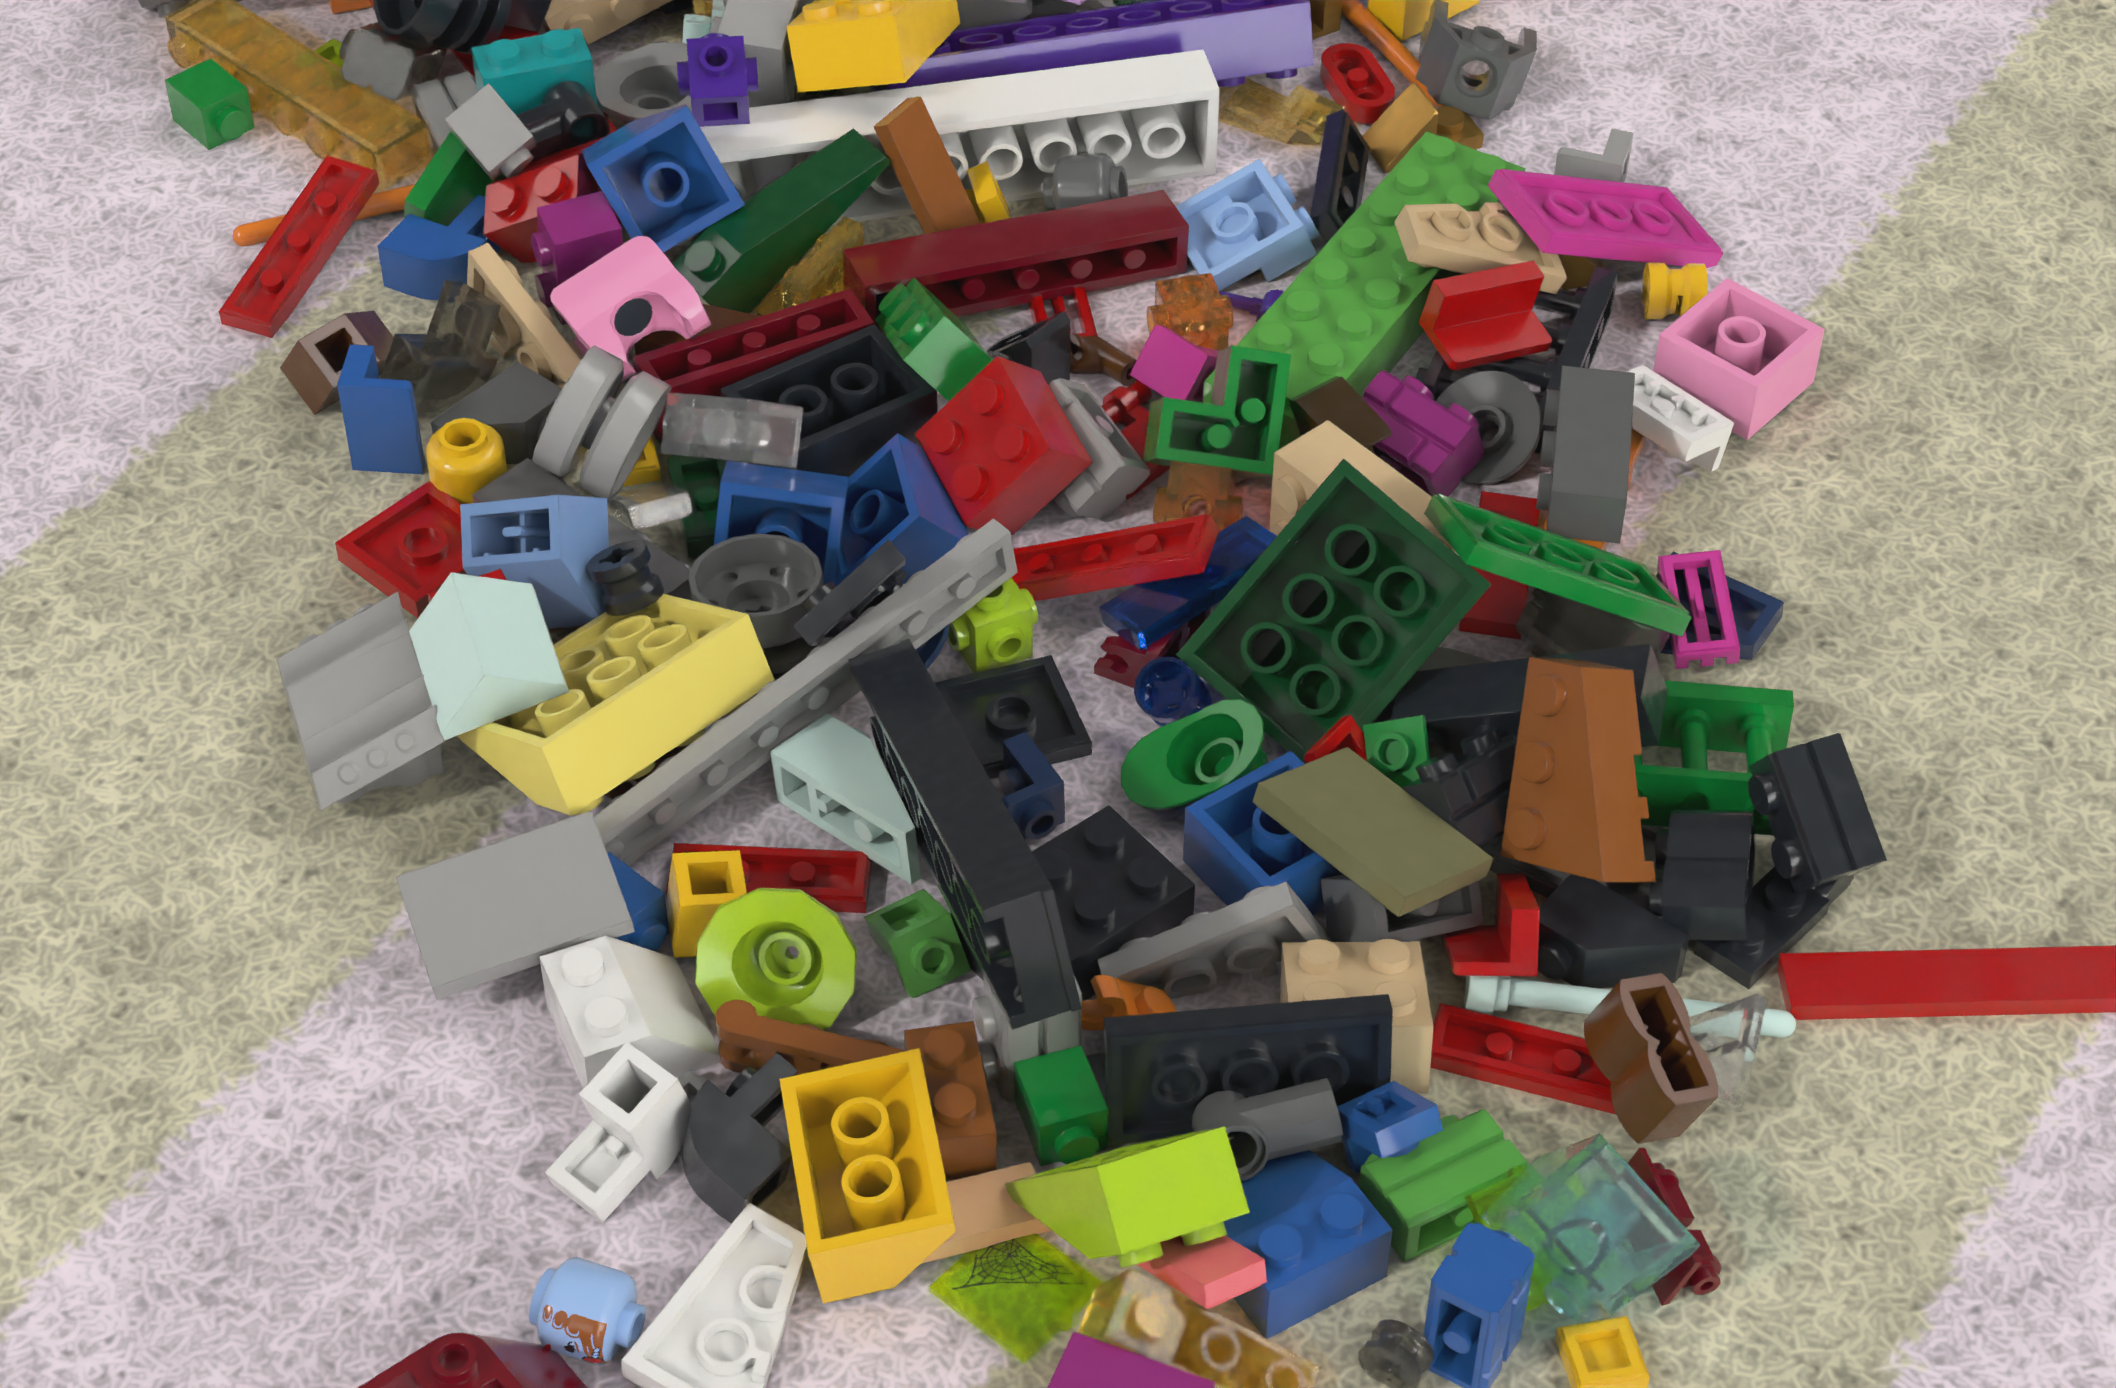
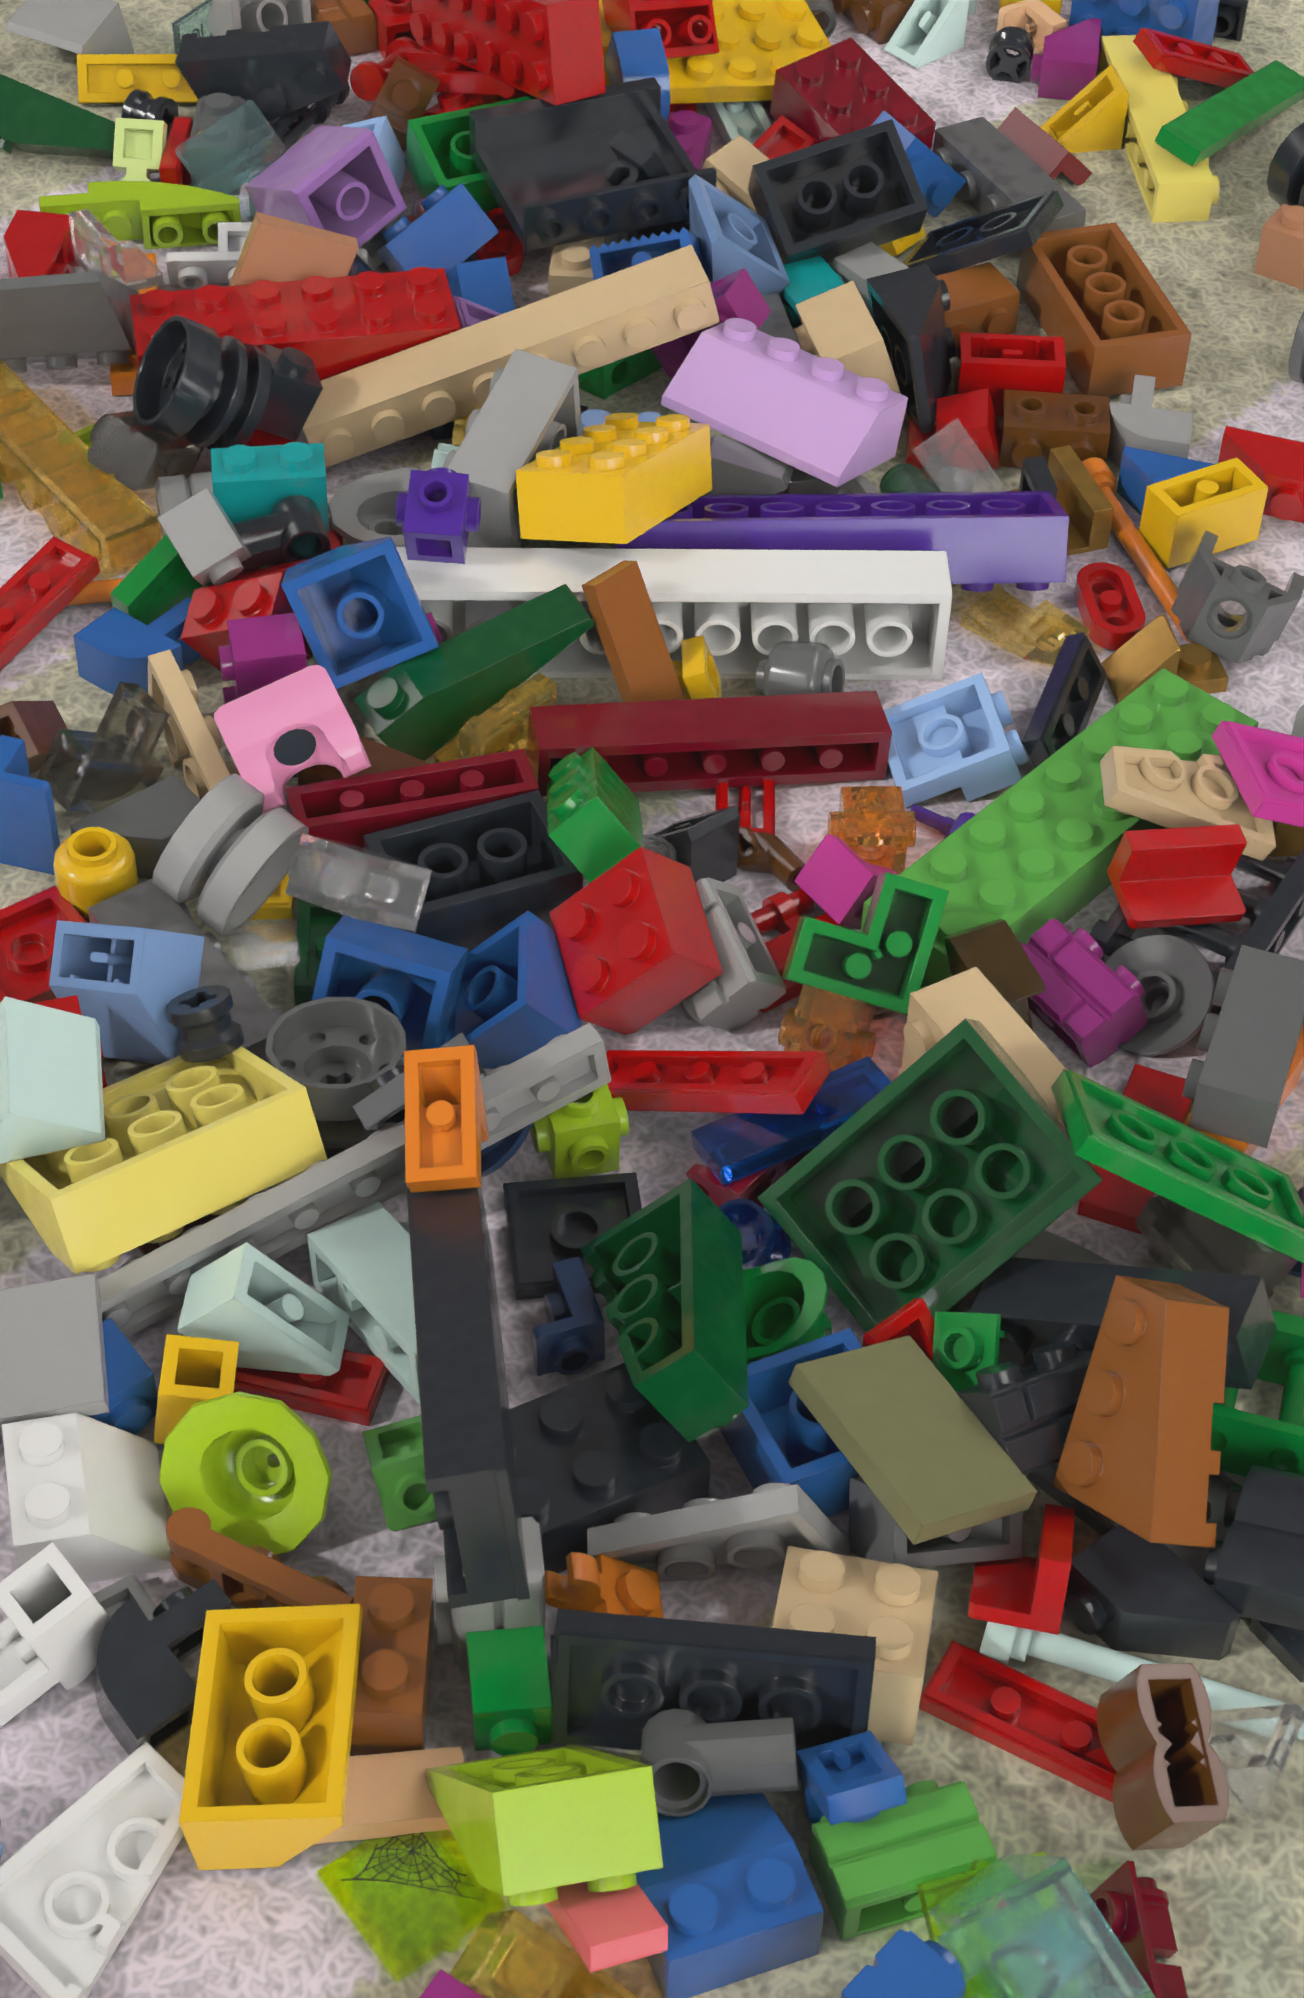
camera: 10 degrees right, 0 degrees up
none -> light aqua slope [177,1242,350,1376]
none -> orange slope [404,1045,488,1193]
none -> dark green wedge [580,1178,749,1443]

